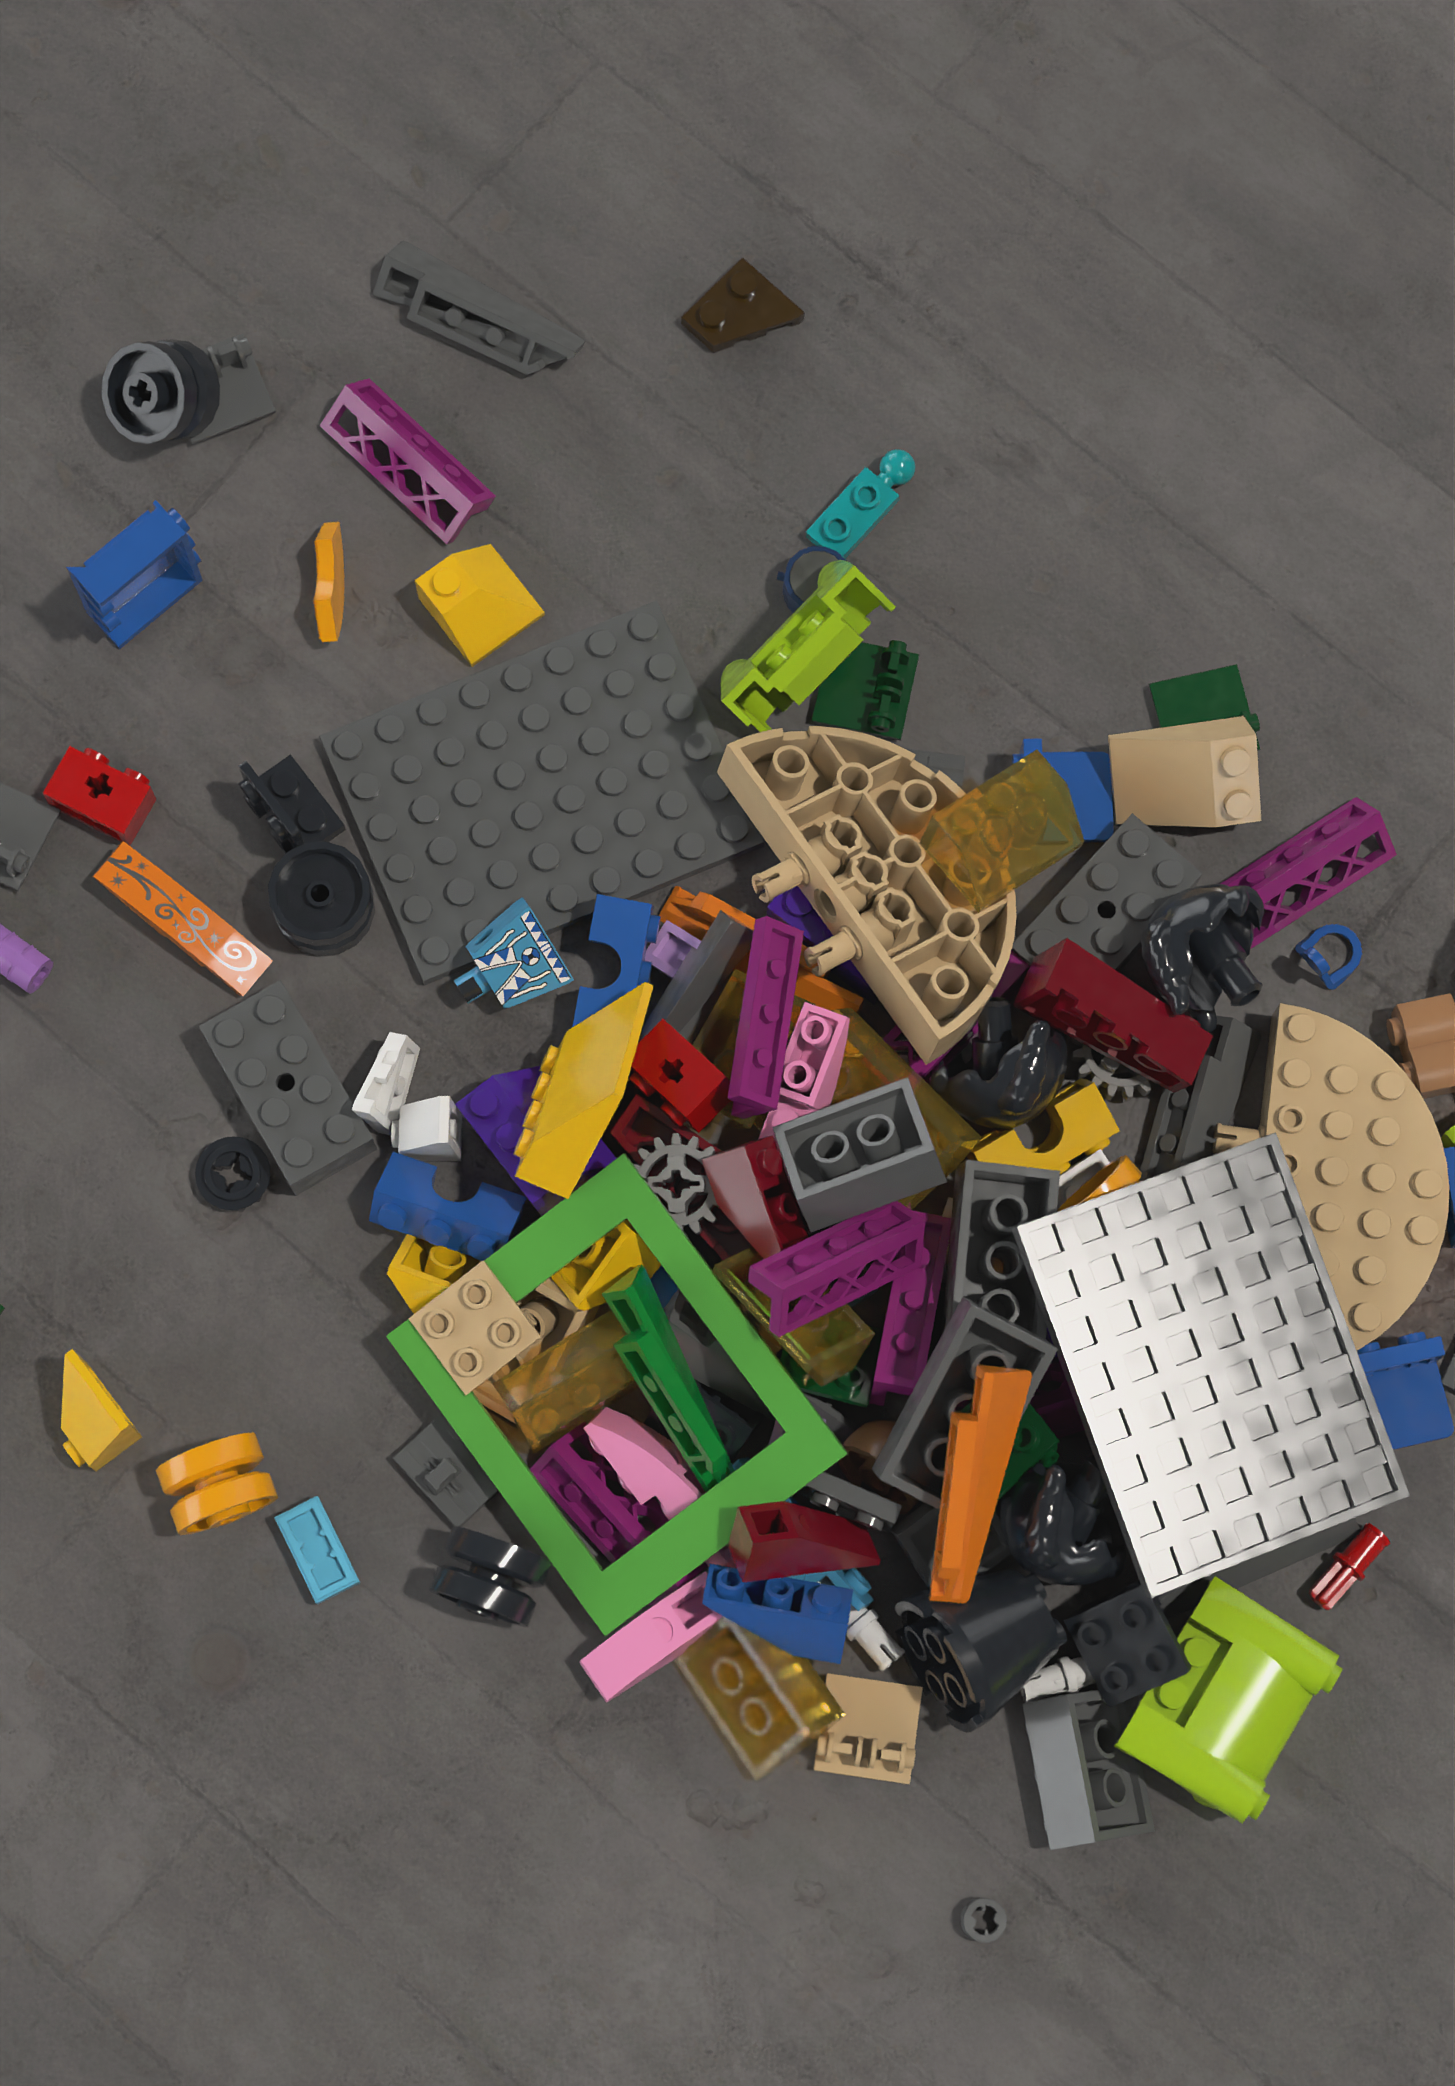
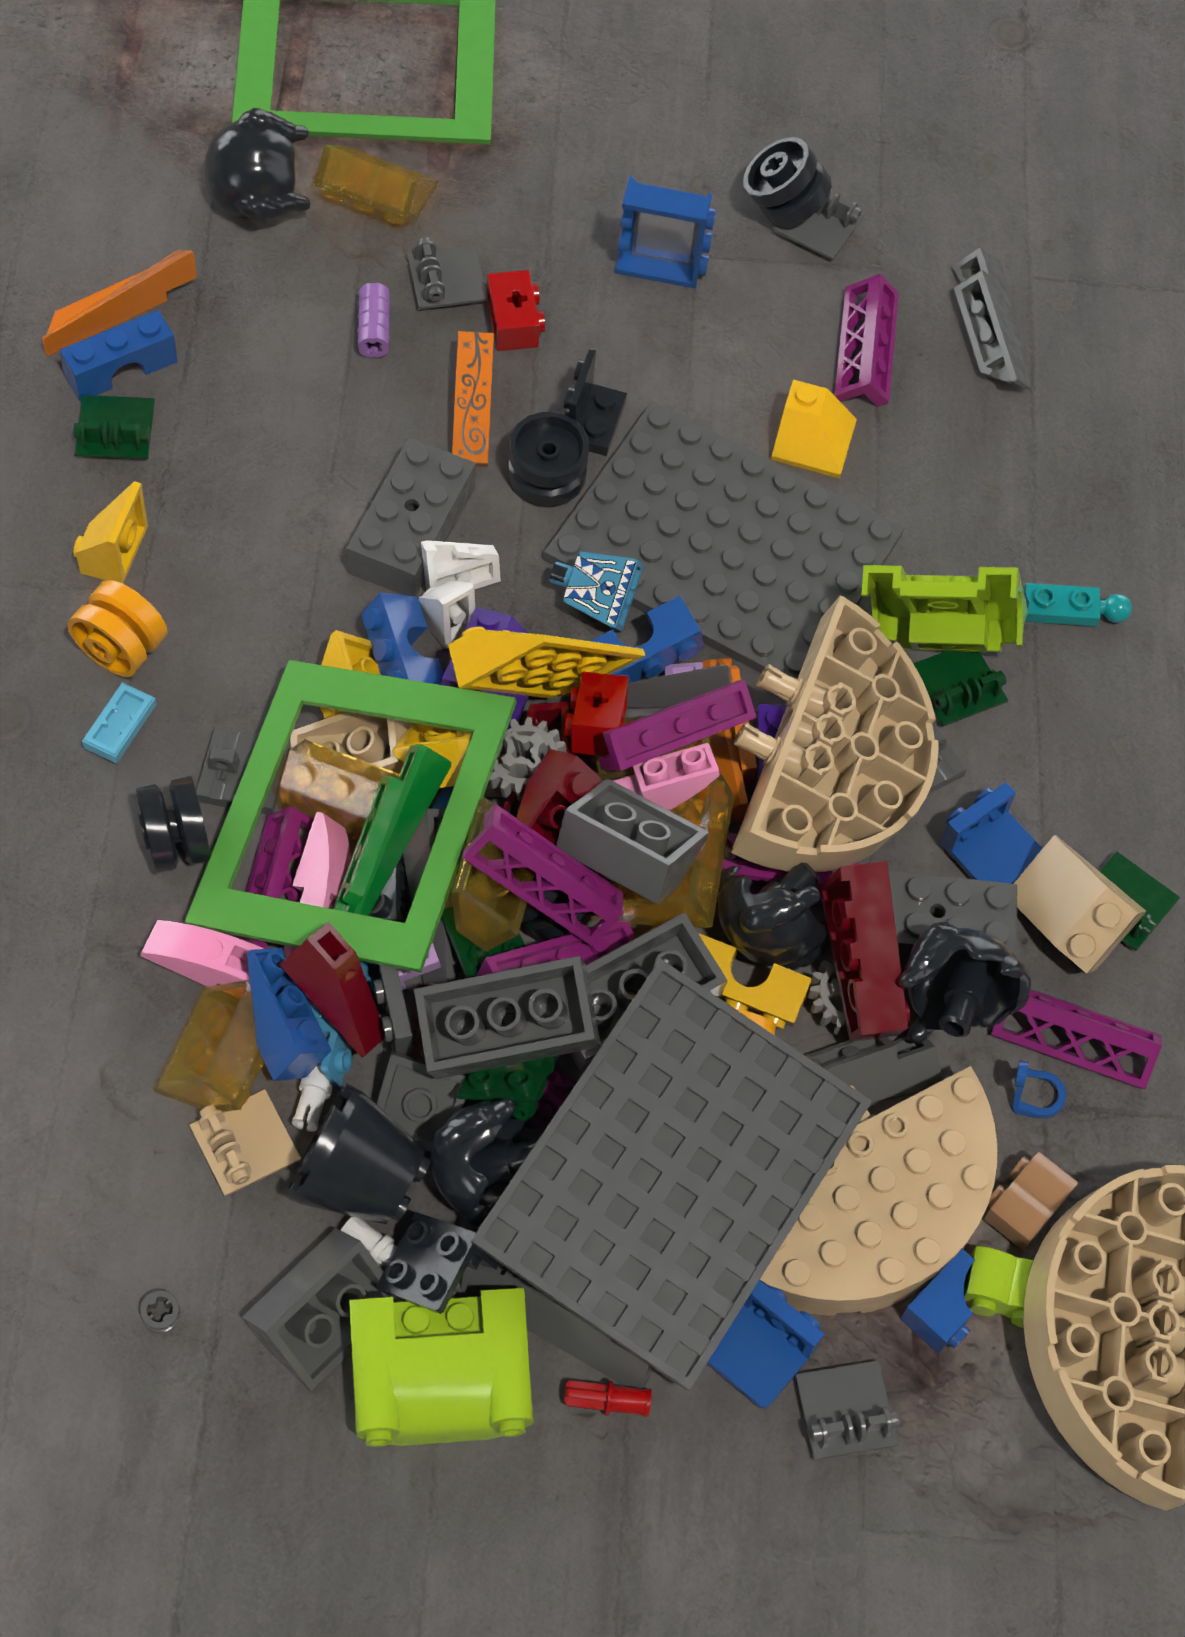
camera: 50 degrees right, 15 degrees down
black gear [195,1136,270,1211] -> none
light orange tile [313,522,344,642] -> none
tan hinge [409,1260,541,1396] -> none
dark brown wing [681,257,805,353] -> none
clear yellow slope [919,749,1084,913] -> none
orange wedge [929,1365,1032,1604] -> none

